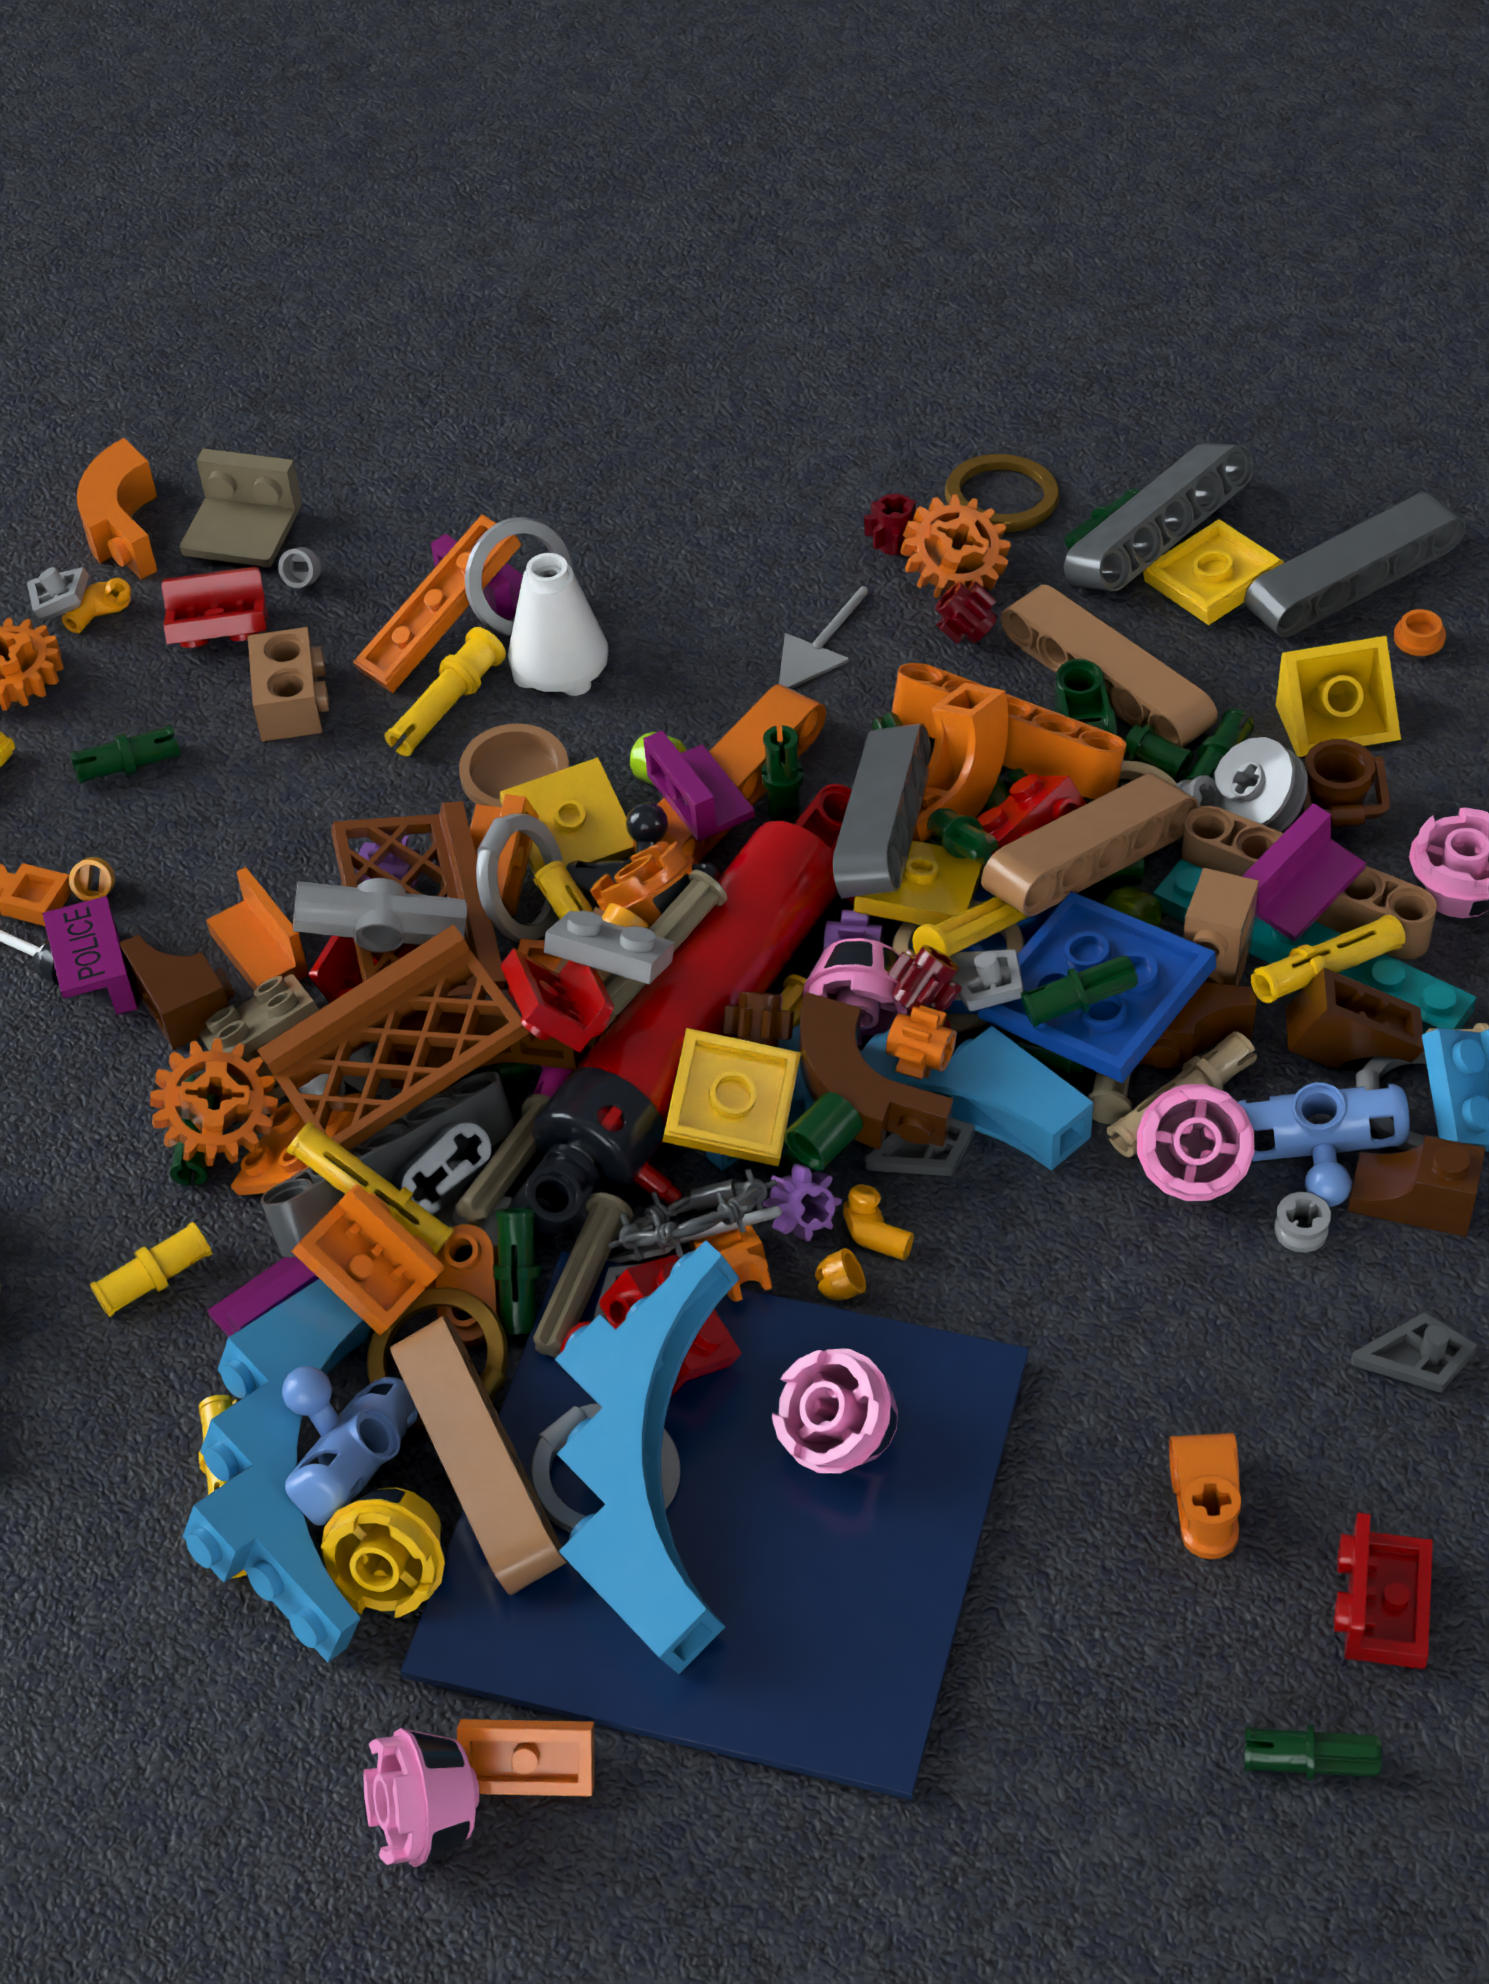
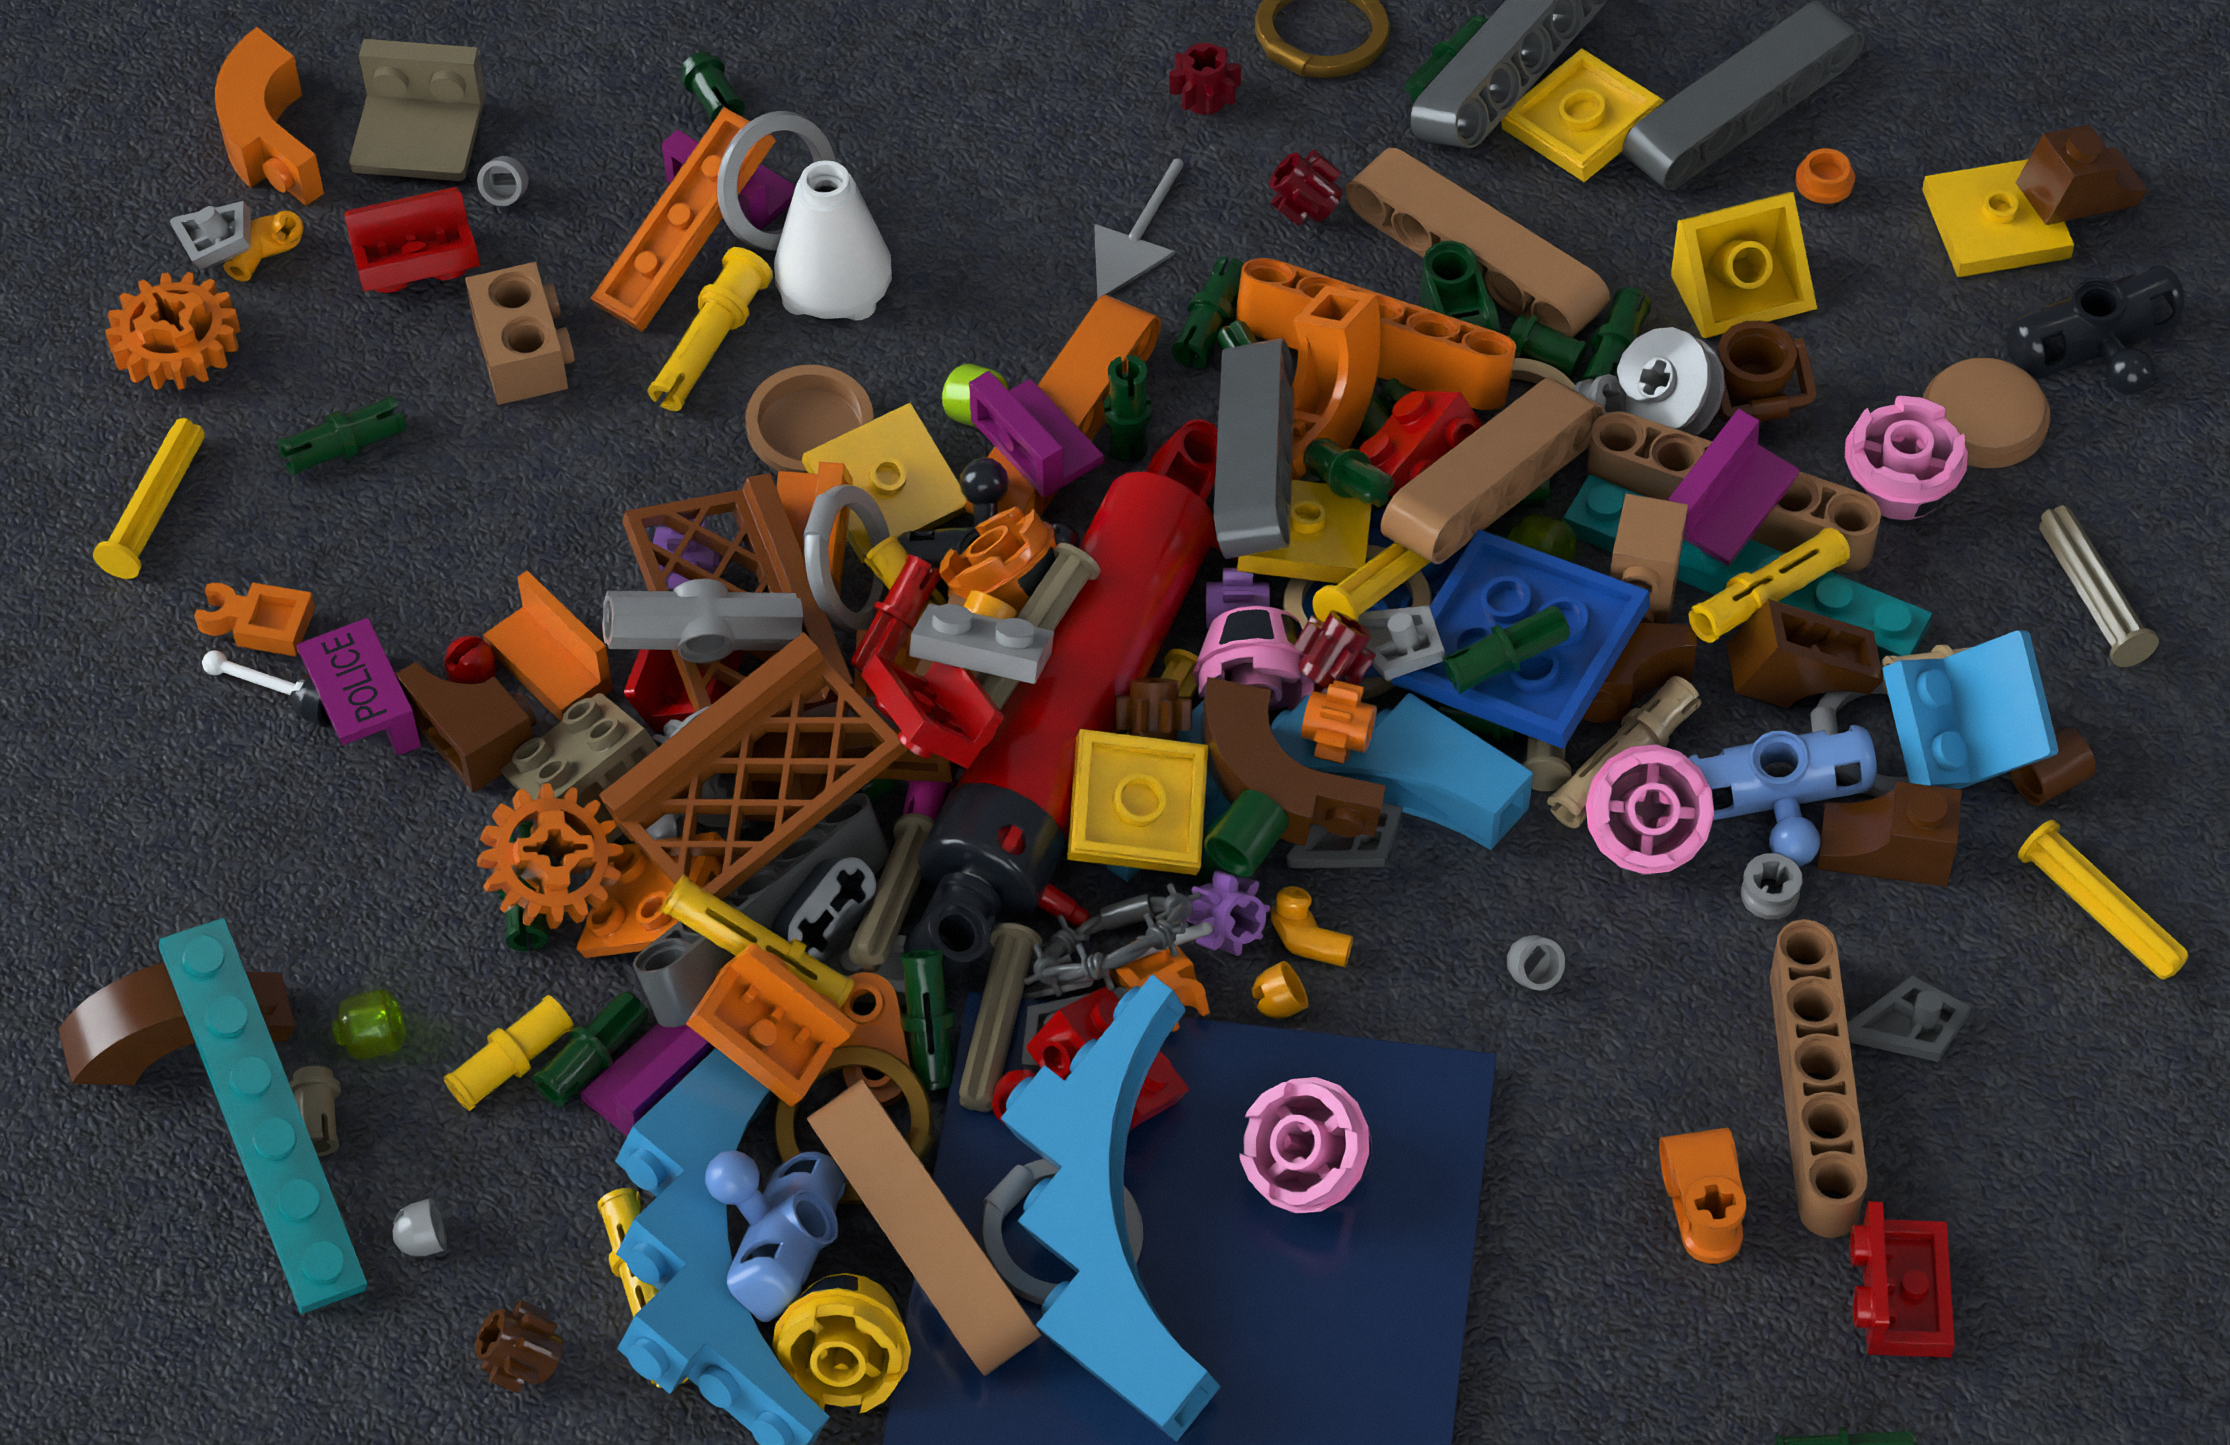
camera: 10 degrees left, 5 degrees up
light orange hinge [69,857,115,901] -> none
orange gear [901,494,1011,599] -> none
none -> clear neon green piece [332,989,406,1060]
none -> light grey hinge [392,1198,447,1257]
none -> red hinge [444,636,497,684]
none -> reddish brown gear [475,1300,563,1393]
none -> dark green axle [532,991,649,1107]
none -> dark green pin [681,52,745,123]
none -> red axle [851,554,942,673]
none -> dark green pin [1171,256,1244,369]
none -> light grey hinge [1507,935,1565,991]
none -> medium nougat beam [1770,919,1867,1238]

